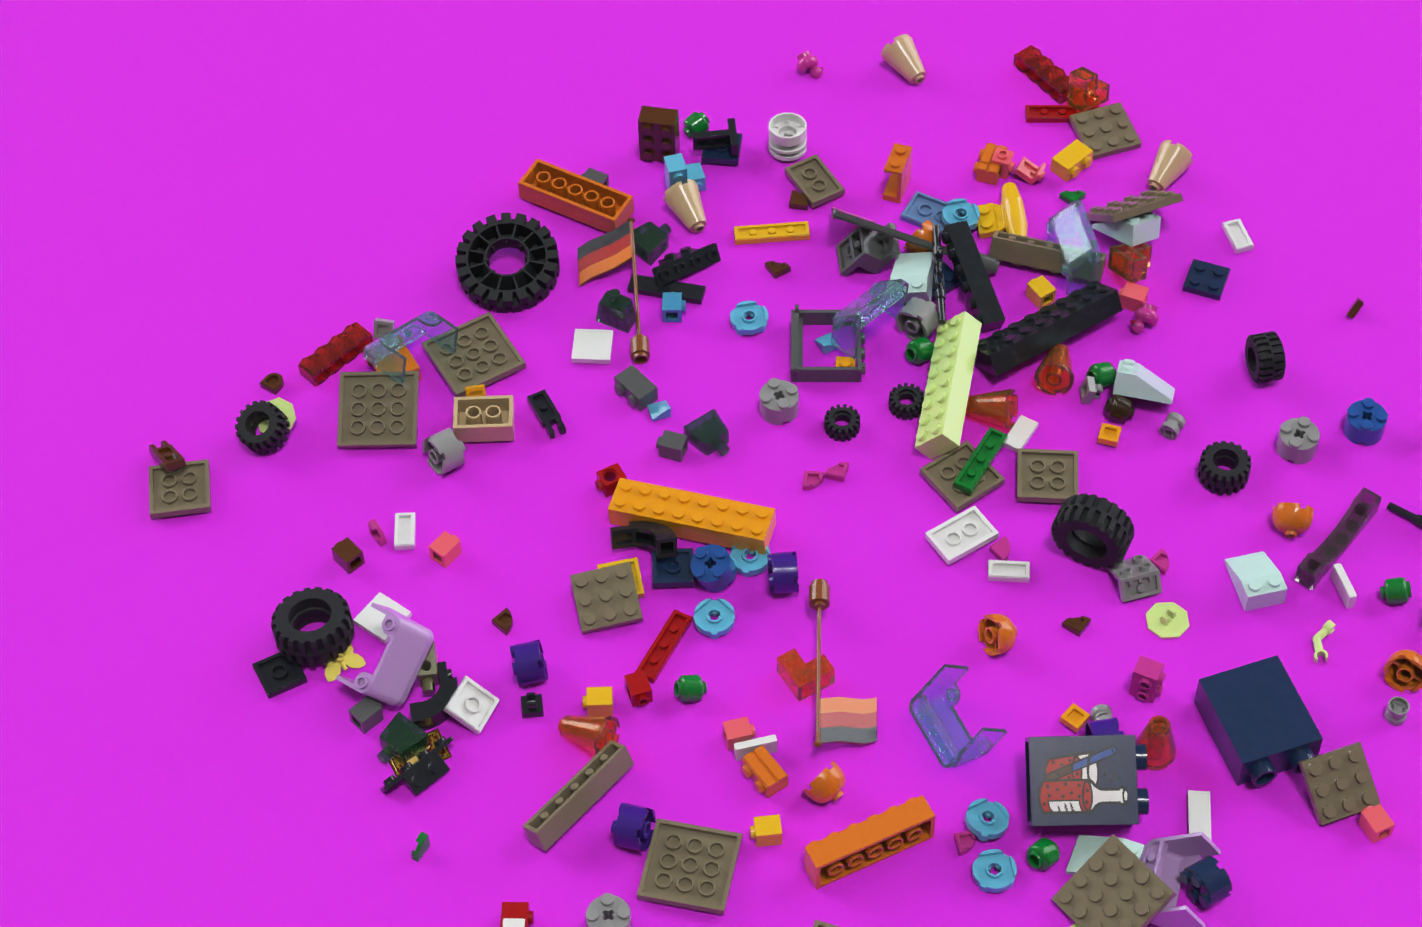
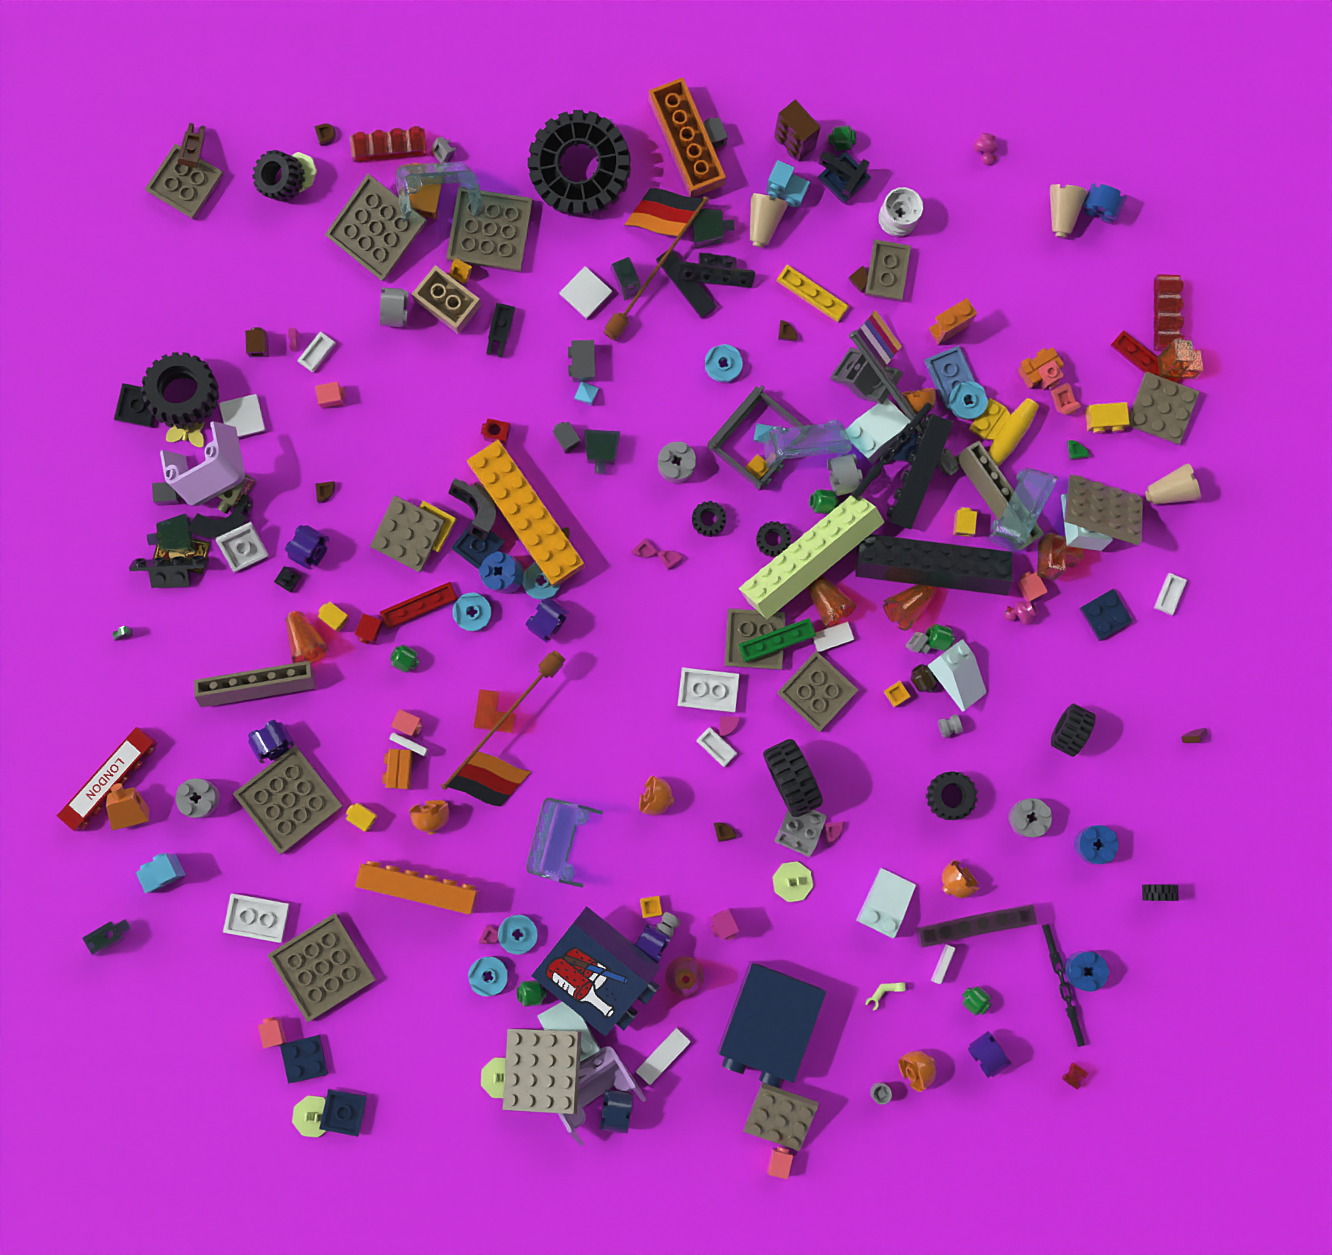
camera: 30 degrees right, 30 degrees up
dark azure brick [662,292,686,322] -> none
none -> blue brick [1082,183,1127,224]

